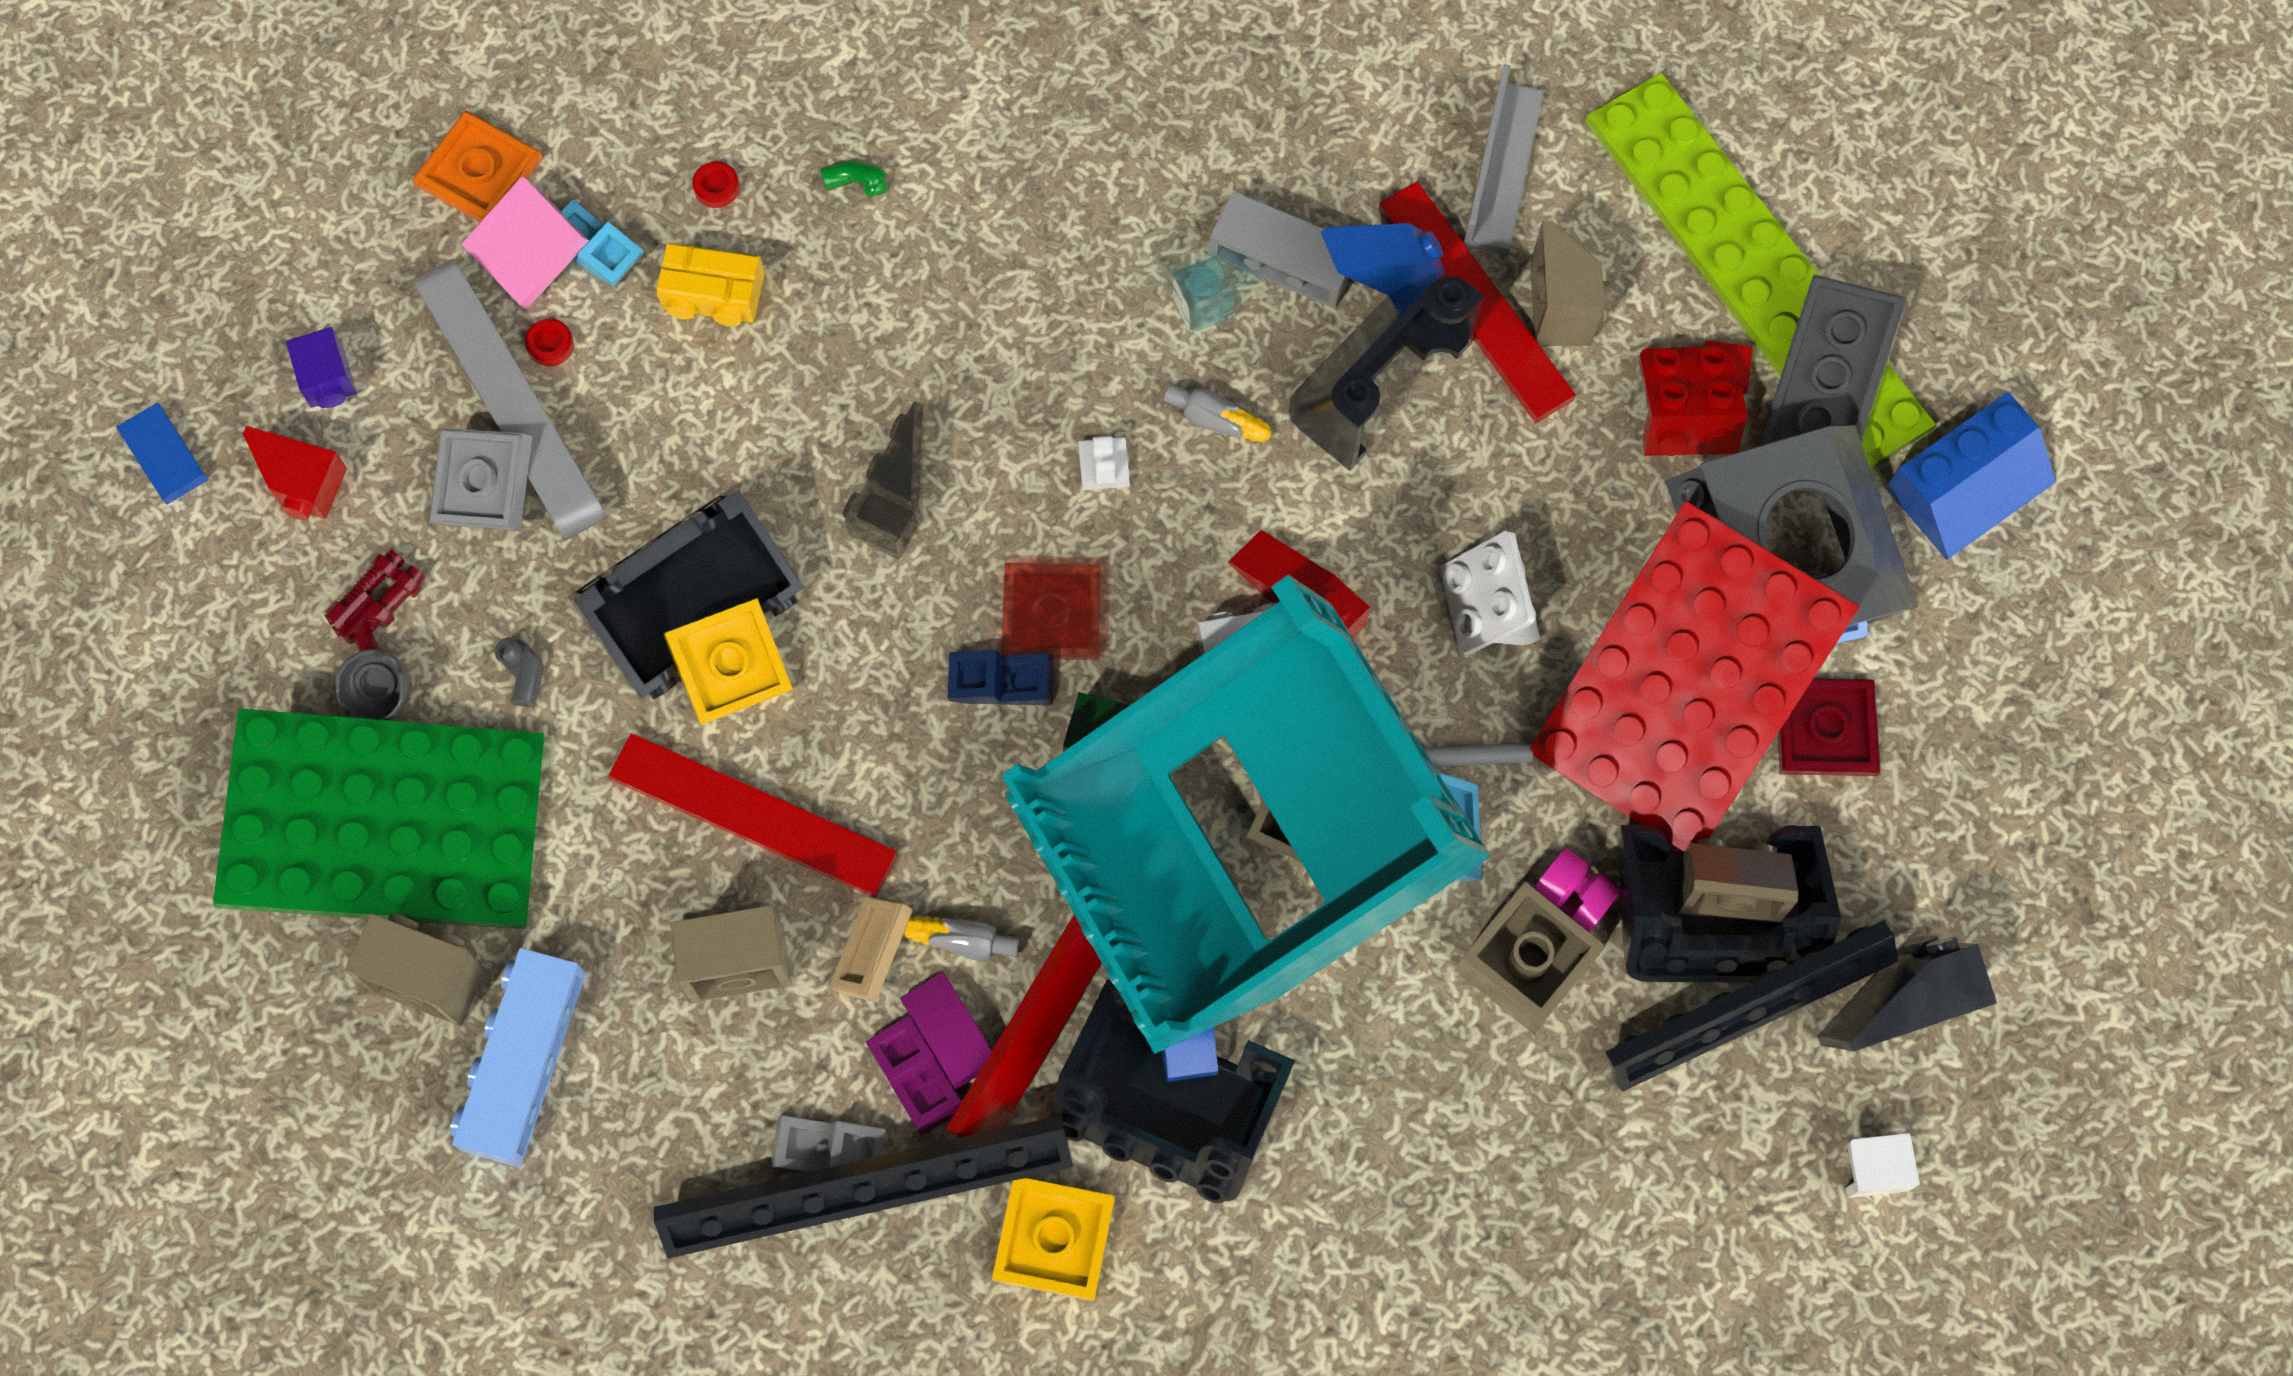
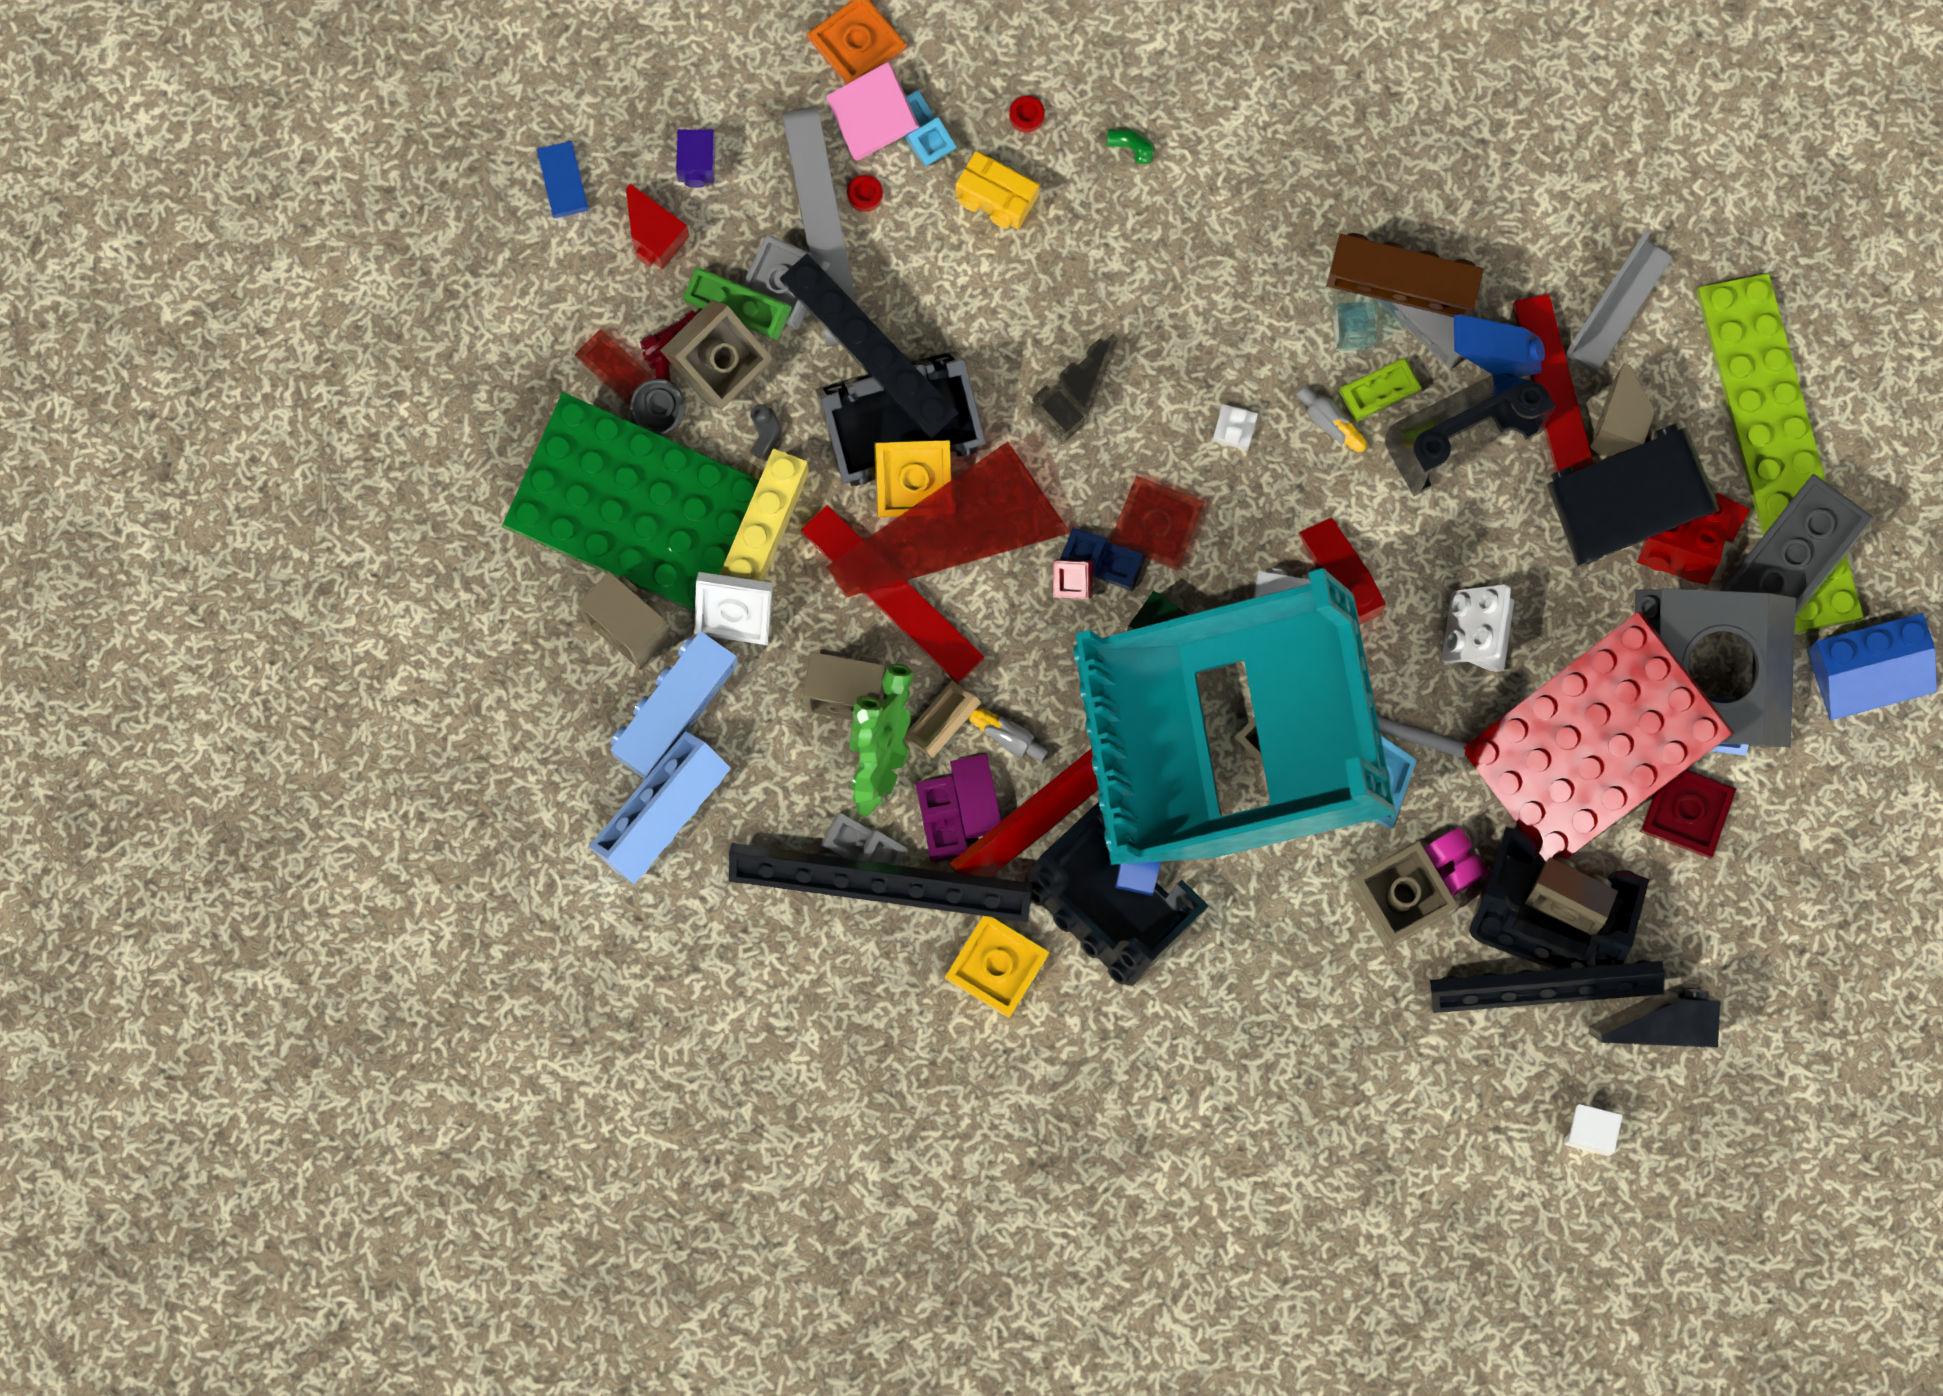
camera: 20 degrees right, 5 degrees up
none -> clear red tile [575,329,653,405]
none -> light blue brick [589,731,731,884]
none -> dark tan brick [660,300,773,410]
none -> bright green tile [682,266,792,341]
none -> white tile [694,572,773,645]
none -> light yellow brick [720,449,809,581]
none -> black plate [780,253,959,440]
none -> clear red wing [825,441,1070,598]
none -> bright green shield [849,664,913,816]
none -> tile [1053,559,1093,599]
none -> reddish brown brick [1326,233,1484,318]
none -> lime plate [1339,357,1422,423]
none -> black windscreen [1547,423,1721,567]

